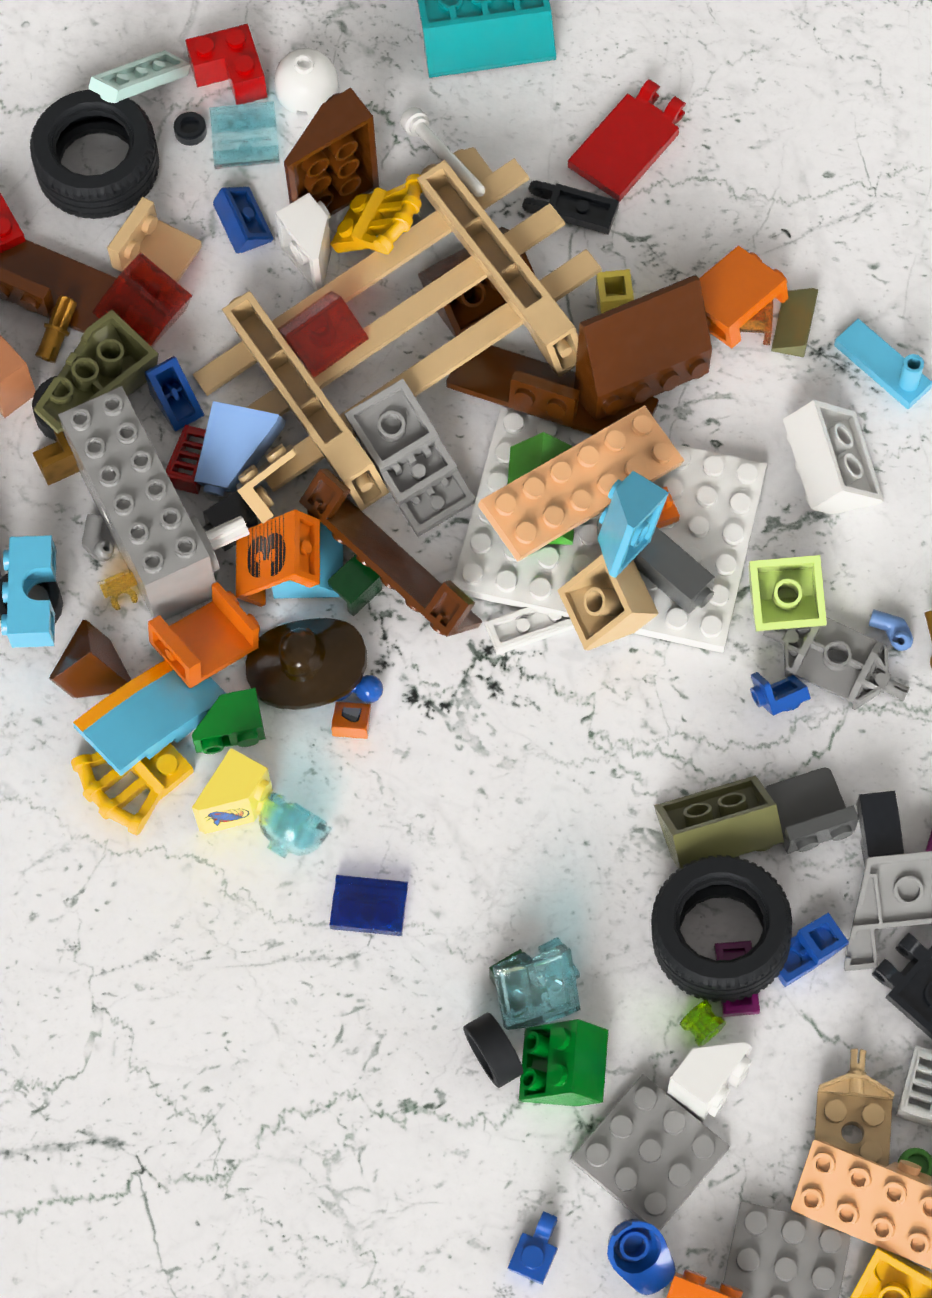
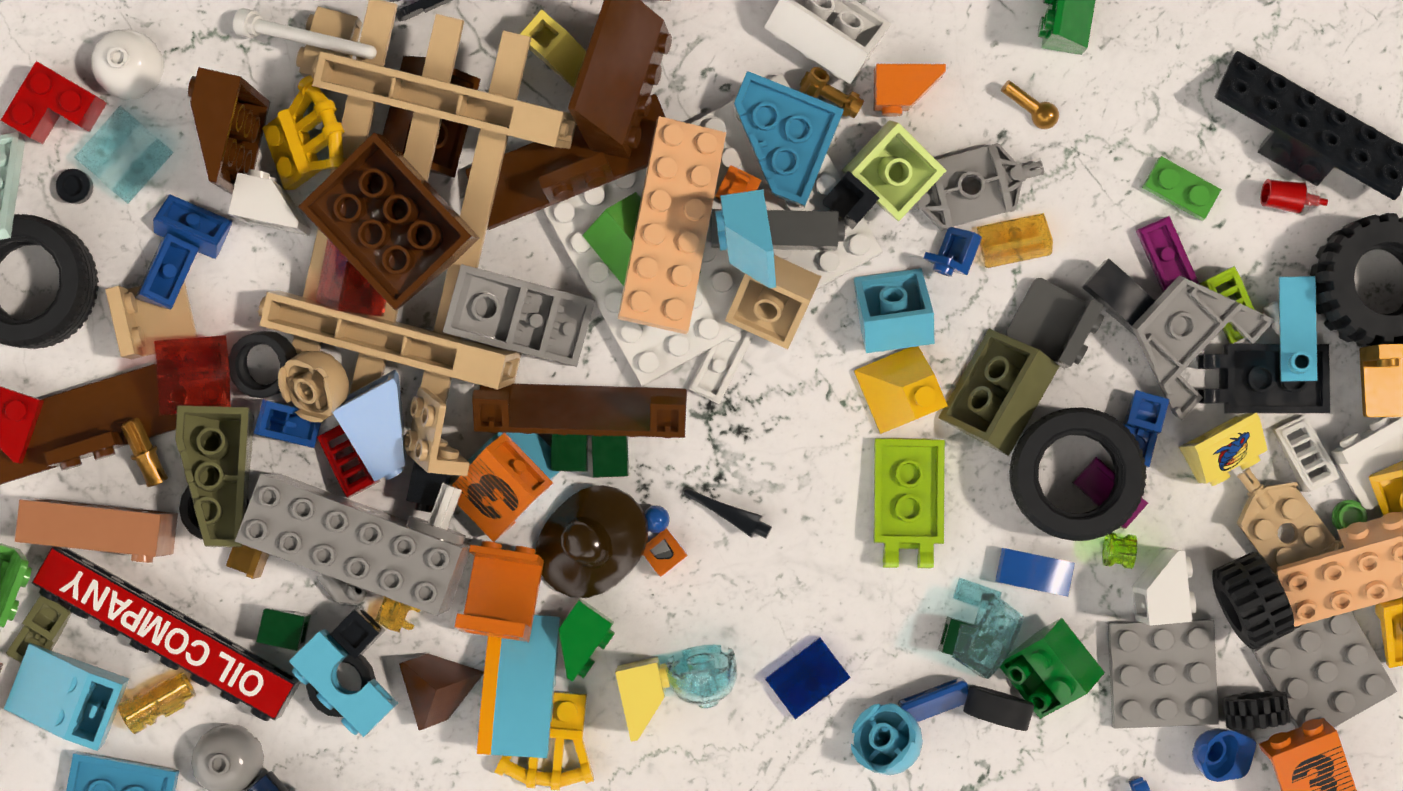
camera: 45 degrees left, 20 degrees up
medium blue arm [869,609,913,651] -> none
none -> blue slope [135,233,199,310]
none -> black tyre [228,331,297,398]
none -> dark green panel [256,608,311,651]
none -> tan cylinder [278,351,349,422]
none -> reddish brown slope [298,132,480,310]
none -> black brick [330,606,386,659]
none -> dark green brick [592,435,629,478]
none -> black piece [684,488,772,539]
none -> dark azure plate [734,71,844,208]
none -> pearl gold bar [799,67,864,118]
none -> black panel [823,171,879,230]
none -> medium azure cylinder [851,703,923,776]
none -> medium azure slope [854,268,935,353]
none -> yellow slope [854,346,948,434]
none -> lime tile [873,439,945,569]
none -> orange slope [874,64,946,117]
none -> blue slope [898,677,969,722]
none -> clear yellow slope [977,213,1053,268]
none -> blue slope [995,548,1075,597]
none -> light yellow slope [1179,412,1268,486]
none -> black tyre [1212,552,1294,649]
none -> black tyre [1223,691,1291,730]

